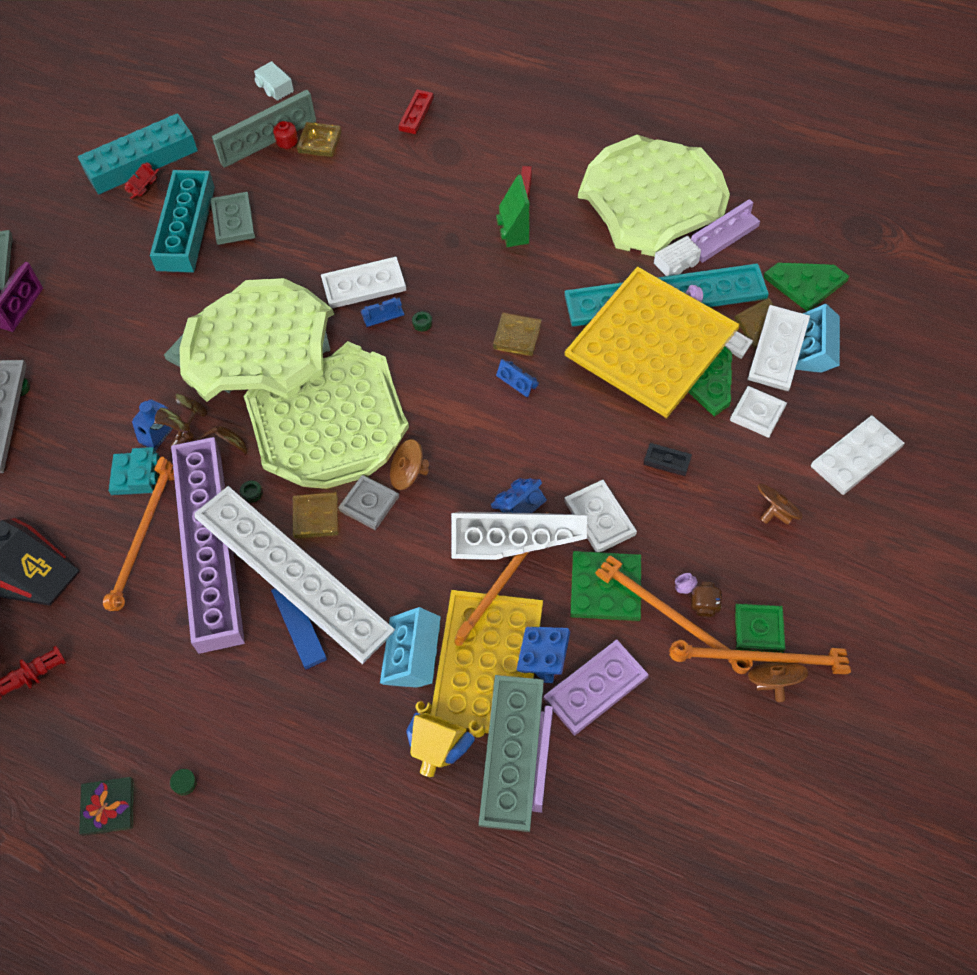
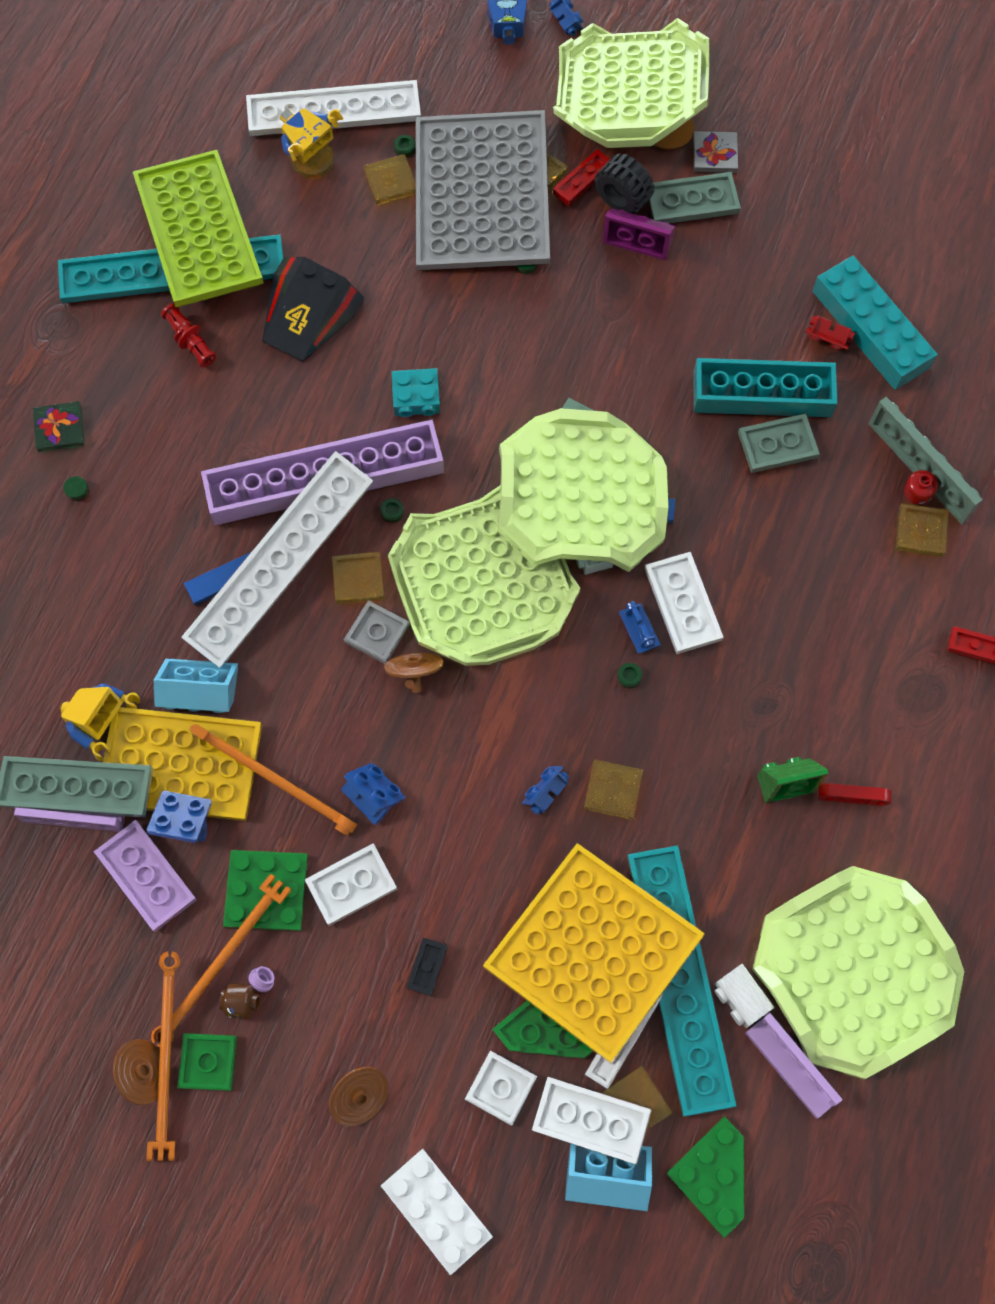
camera: 85 degrees right, 10 degrees up
orange hinge [103,457,175,611] -> none
blue torso [132,399,173,451] -> none
reddish brown plant [154,393,247,456] -> none
white wedge [452,512,587,560] -> none
lavender plate [685,285,703,302] -> none

